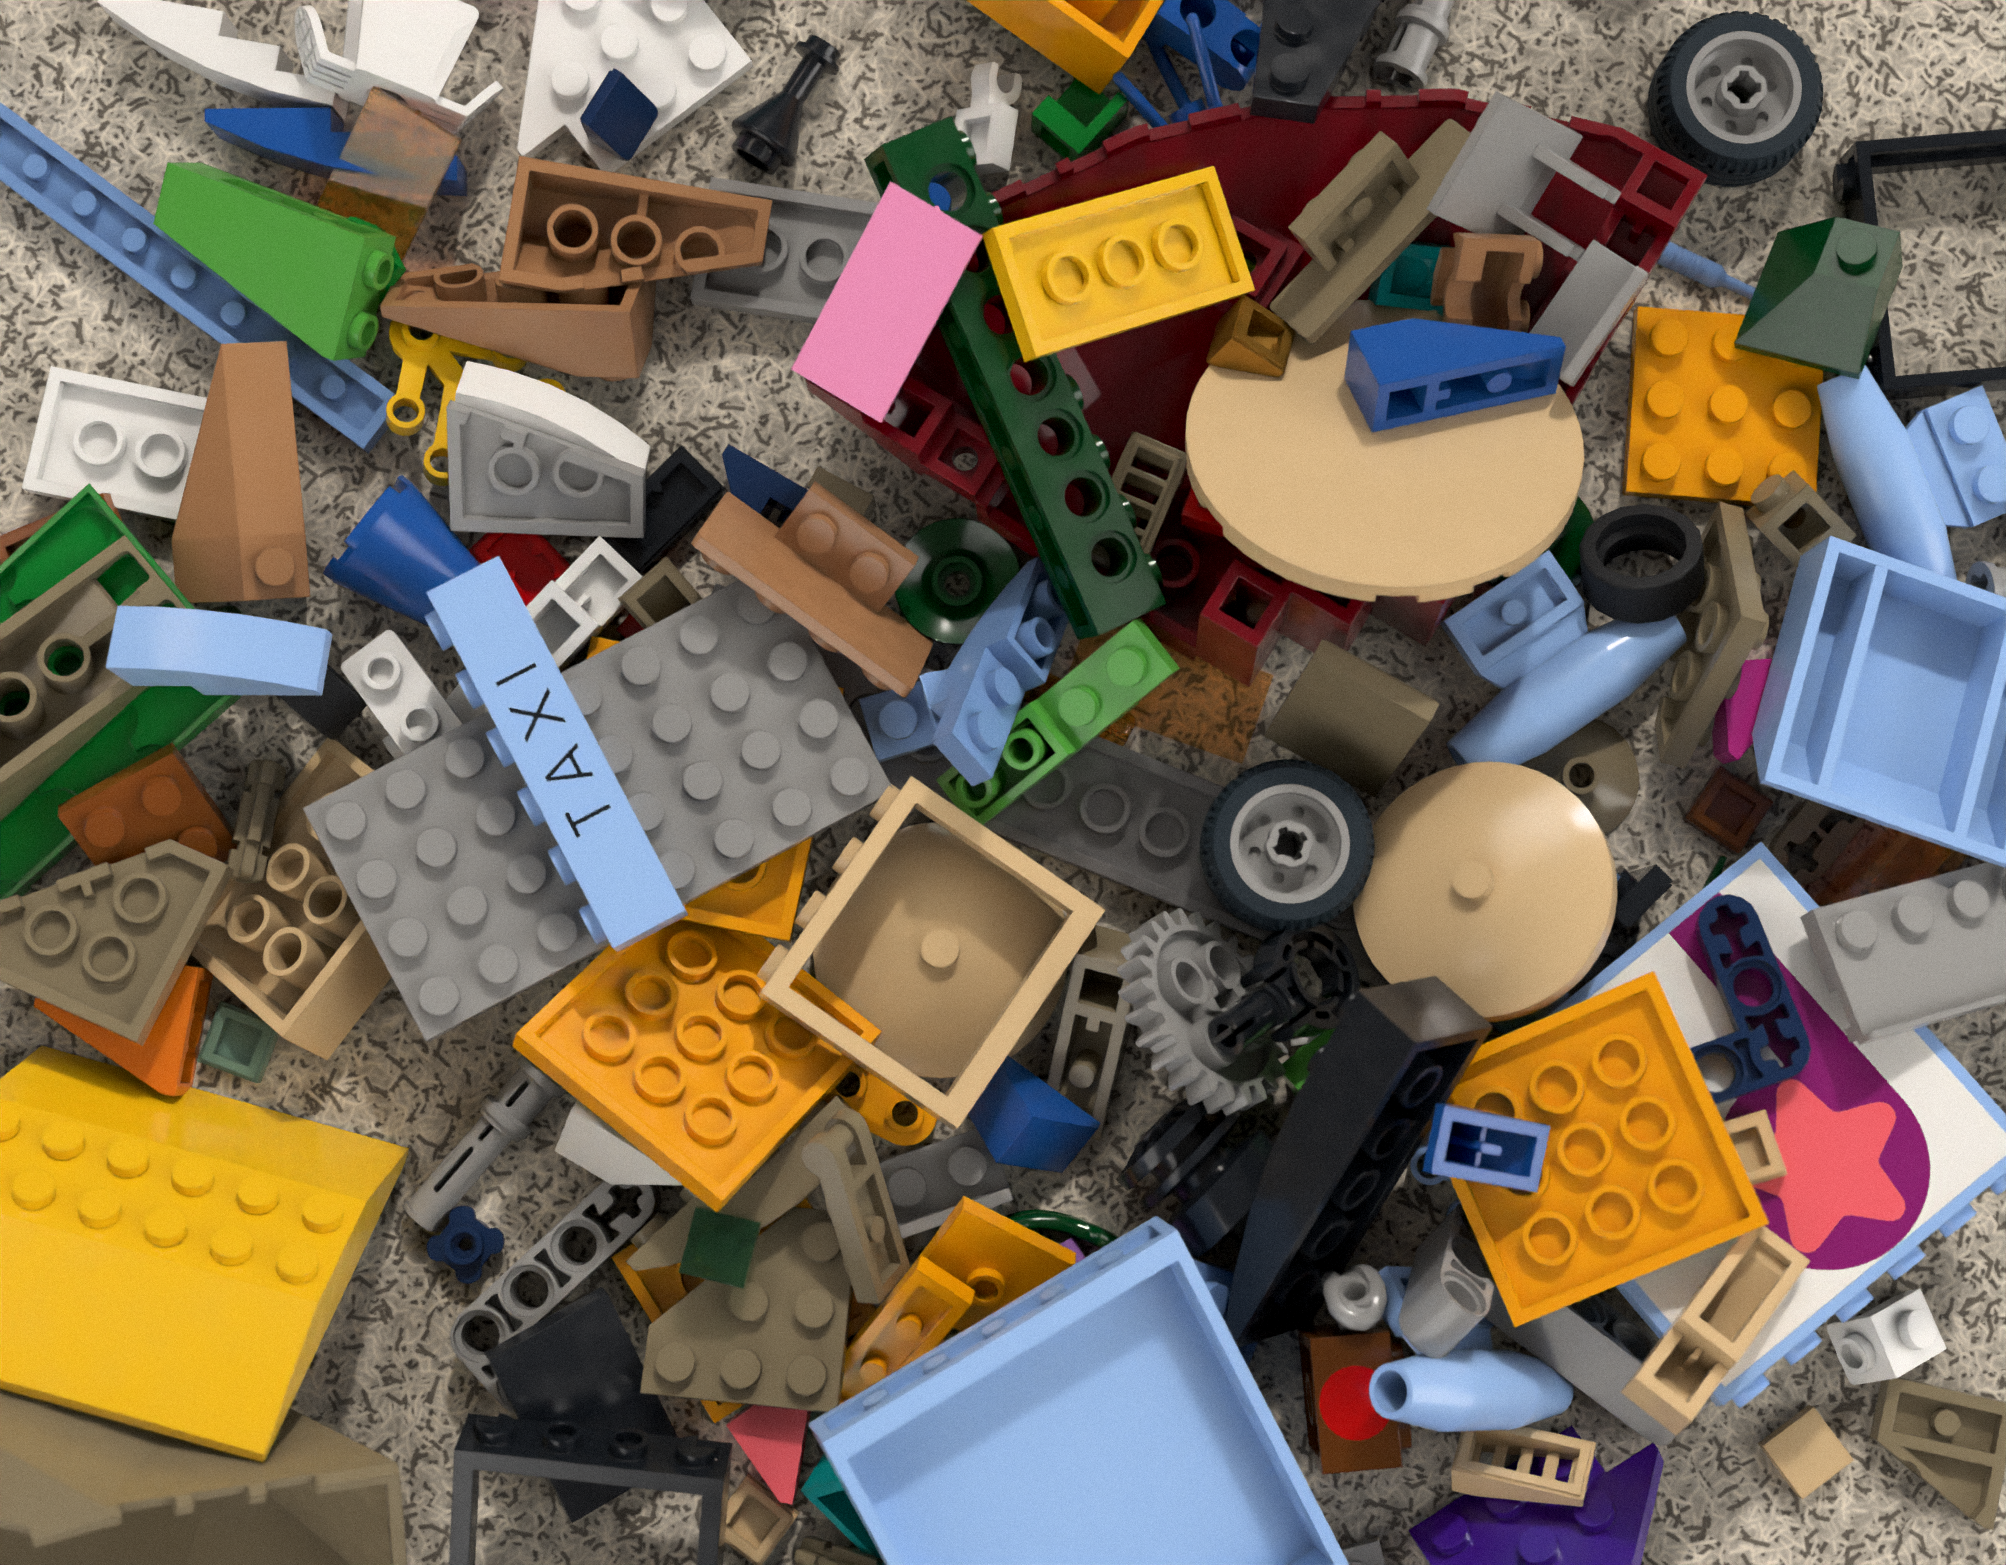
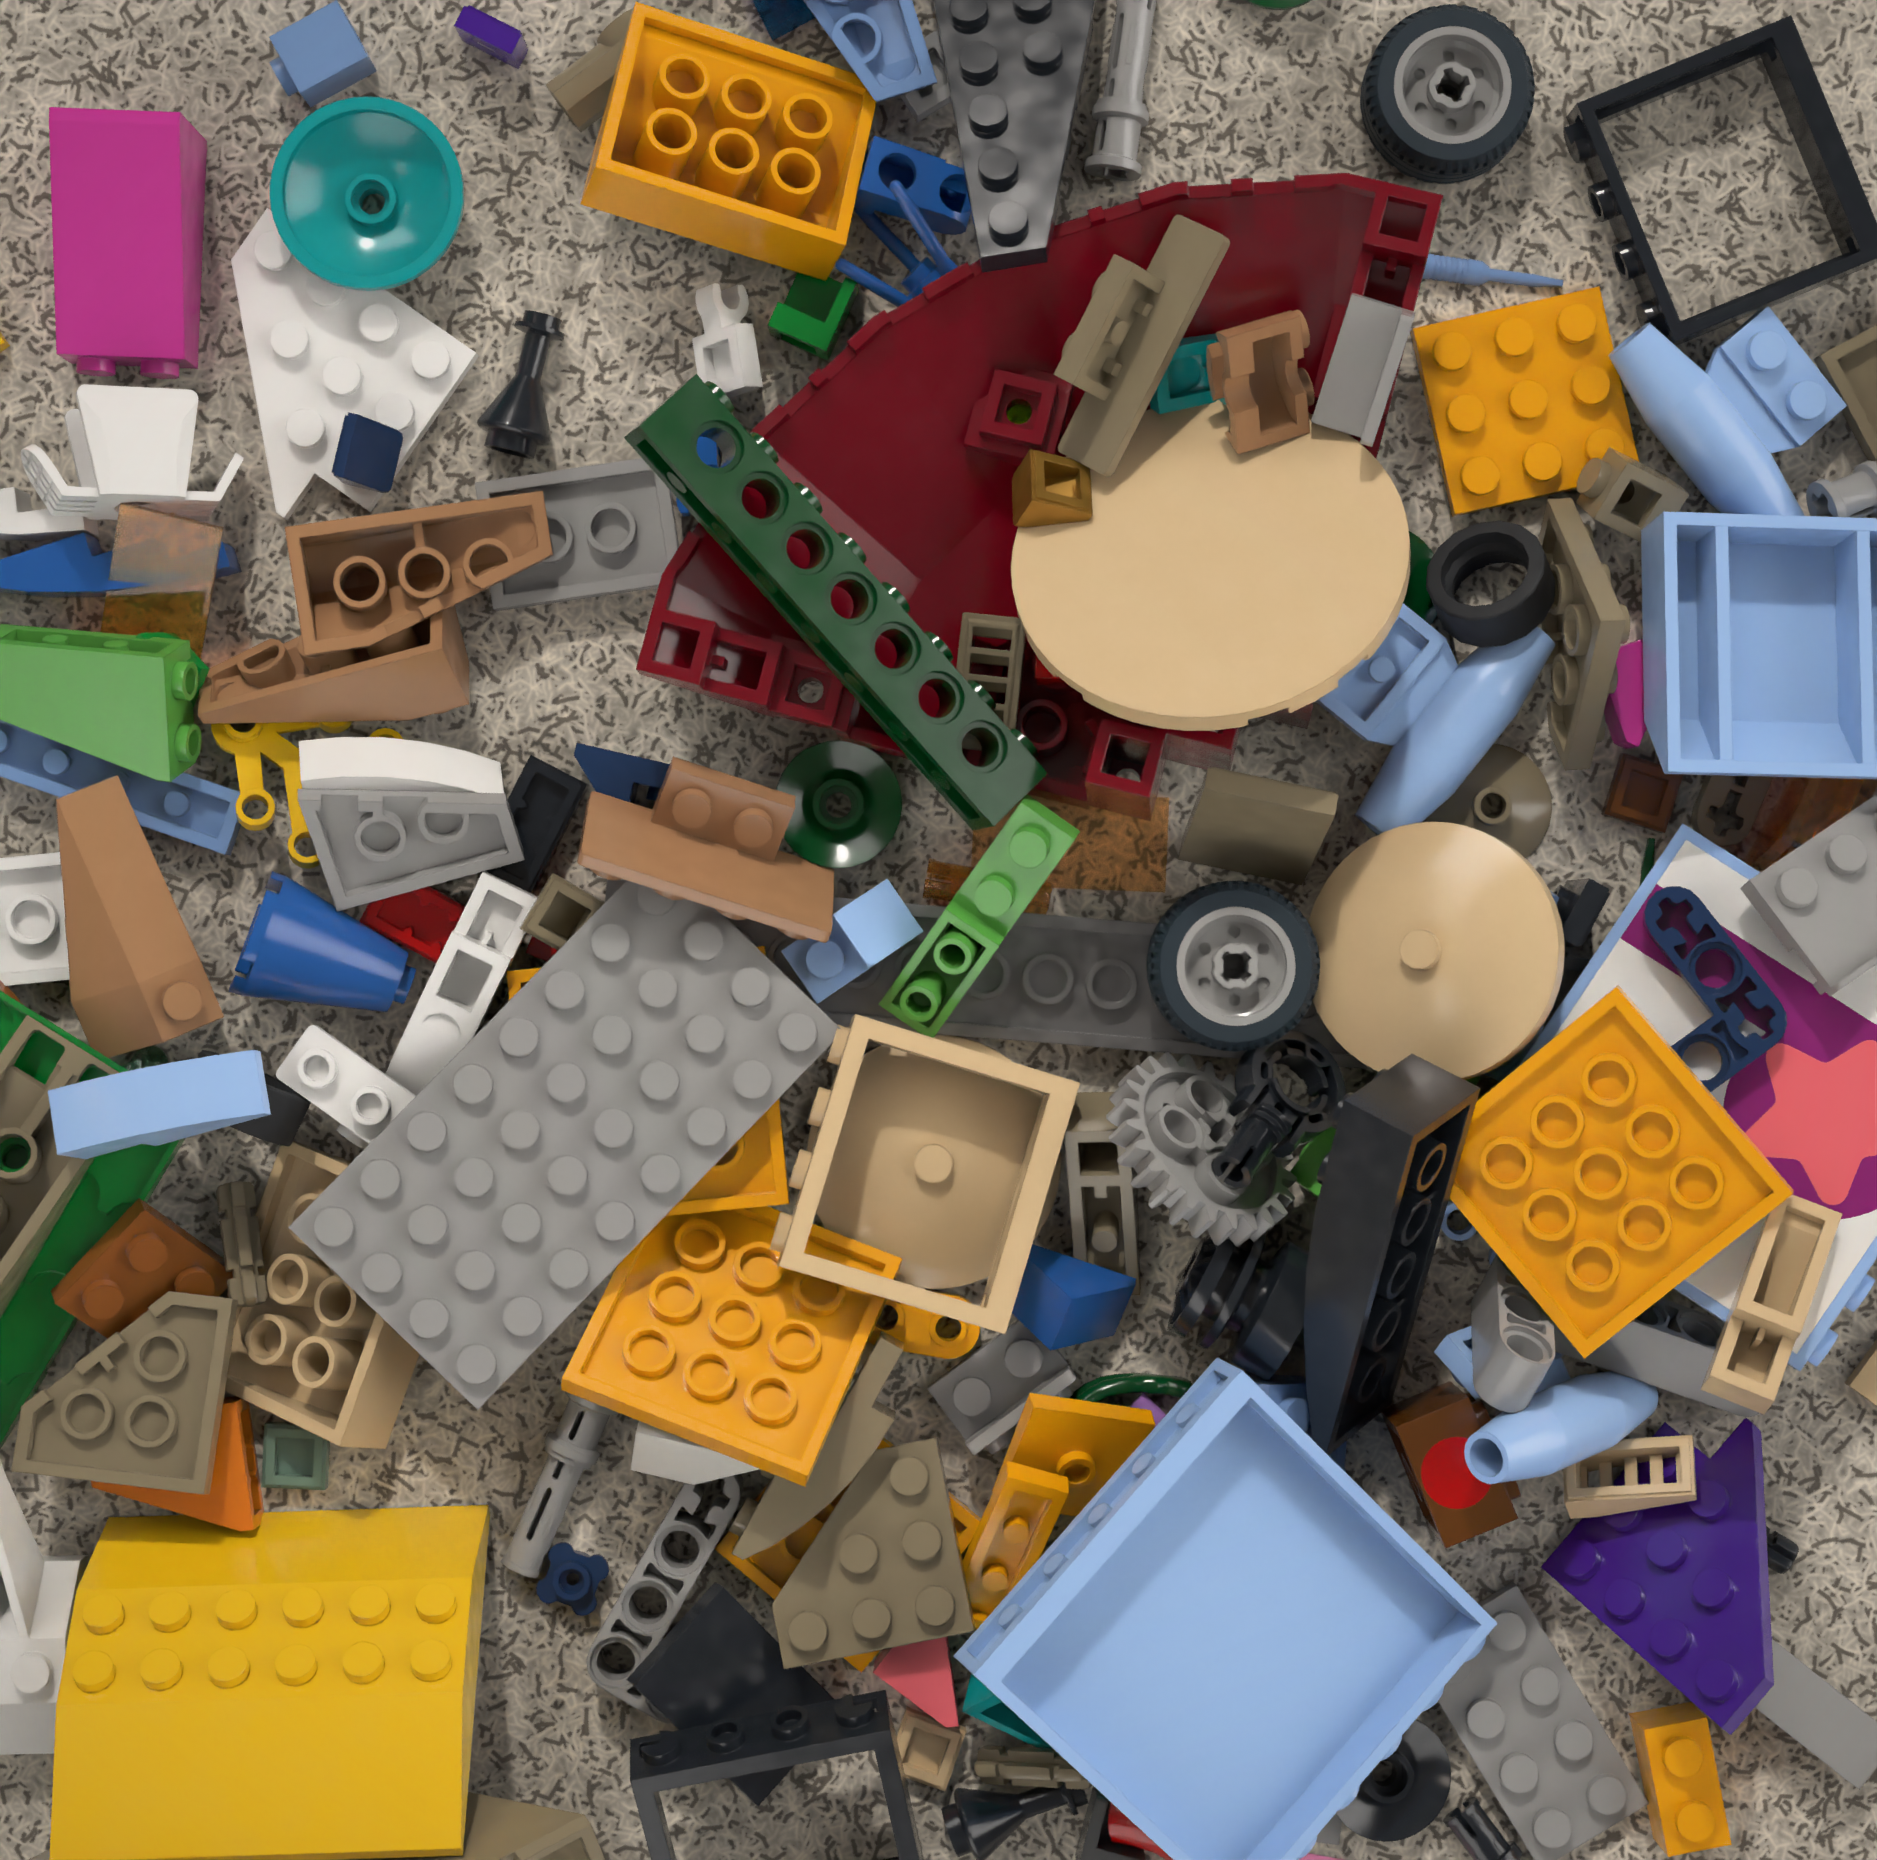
camera: 20 degrees left, 5 degrees up
light blue brick [425,556,688,952] -> none
clear green plate [679,1206,762,1289] -> none
bright pink piece [791,182,983,423] -> none
dark tan plate [801,1108,911,1304] -> none
dark tan tile [807,466,876,520] -> none
medium blue slope [930,557,1069,786] -> none
yellow plate [982,166,1255,362] -> none
light grey piece [1321,1264,1387,1332] -> none
blue slope [1344,318,1566,433] -> none
blue slope [1422,1103,1550,1192] -> none
light grey plate [1426,91,1622,261] -> none
tan tile [1724,1110,1788,1185] -> none
dark green slope [1734,216,1903,379] -> none

